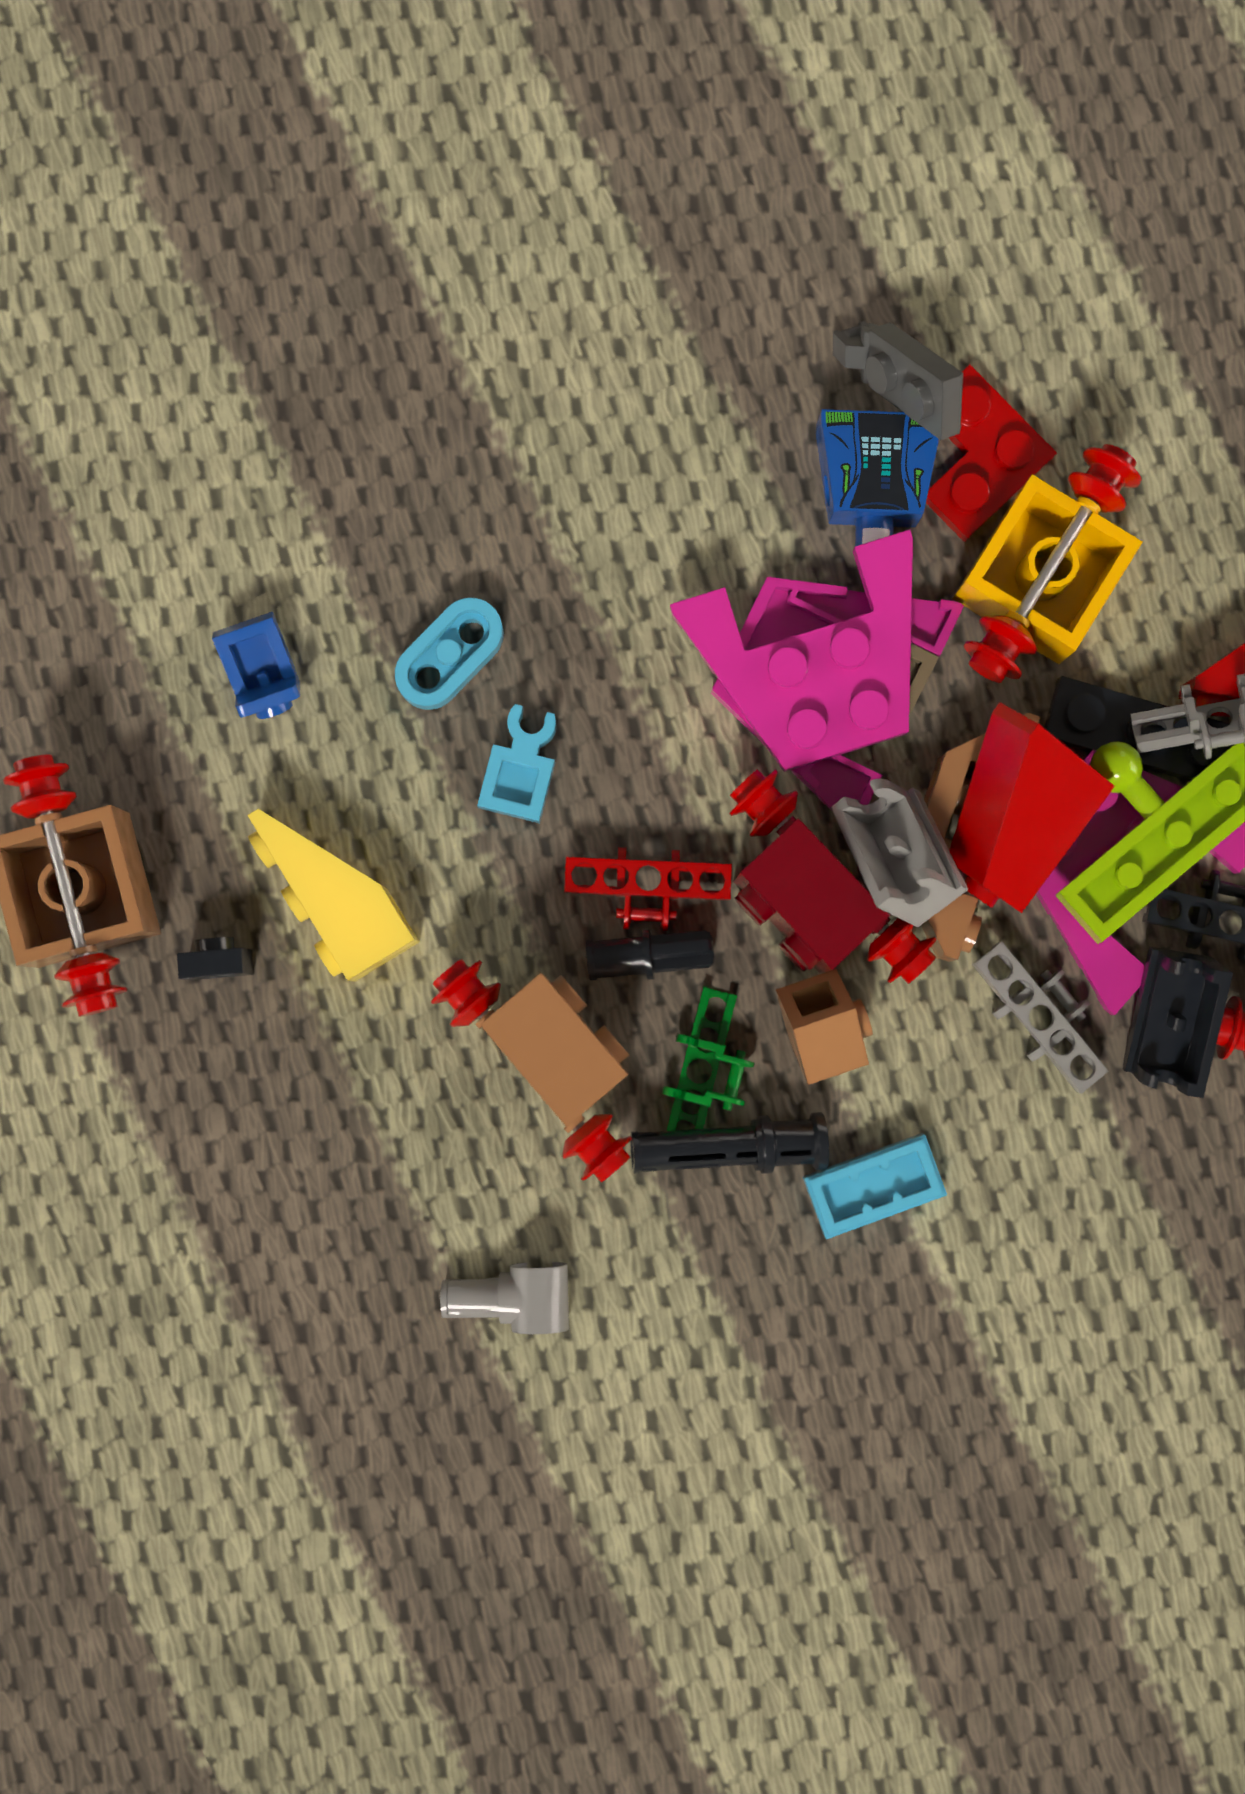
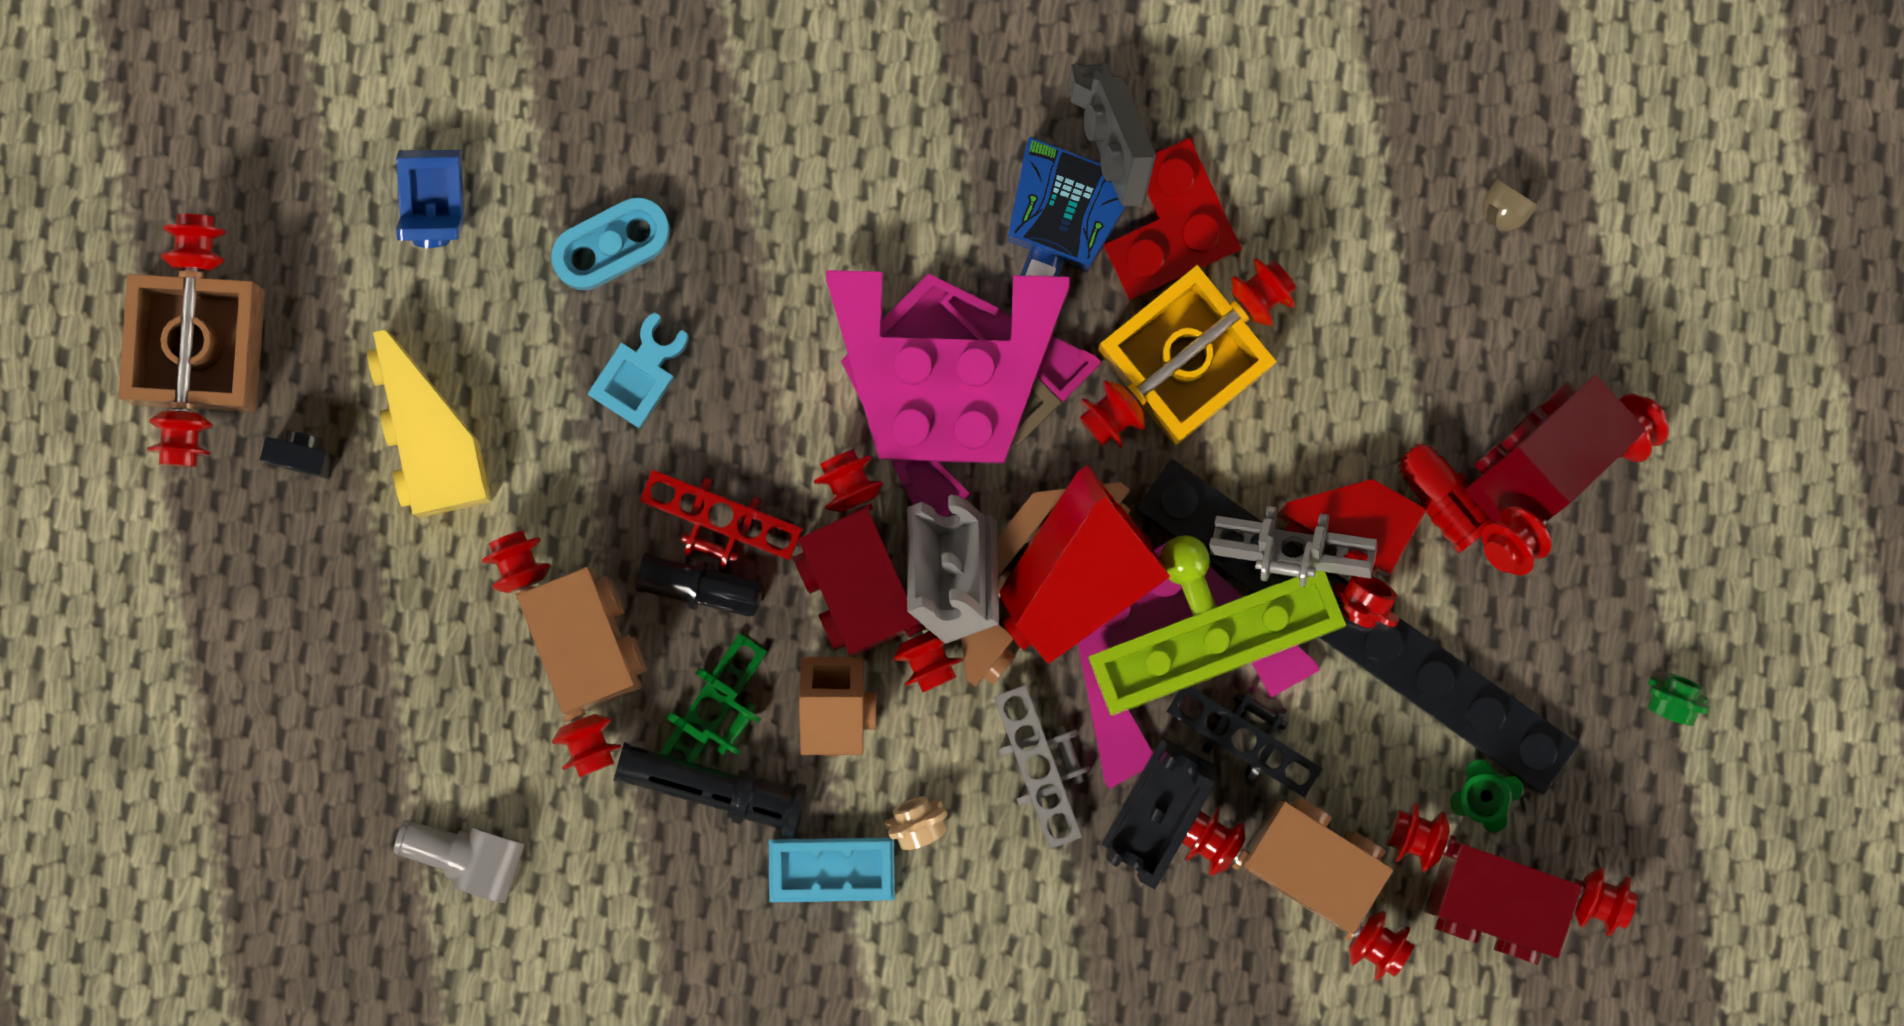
camera: 20 degrees right, 0 degrees up
none -> tan plate [884,796,948,850]

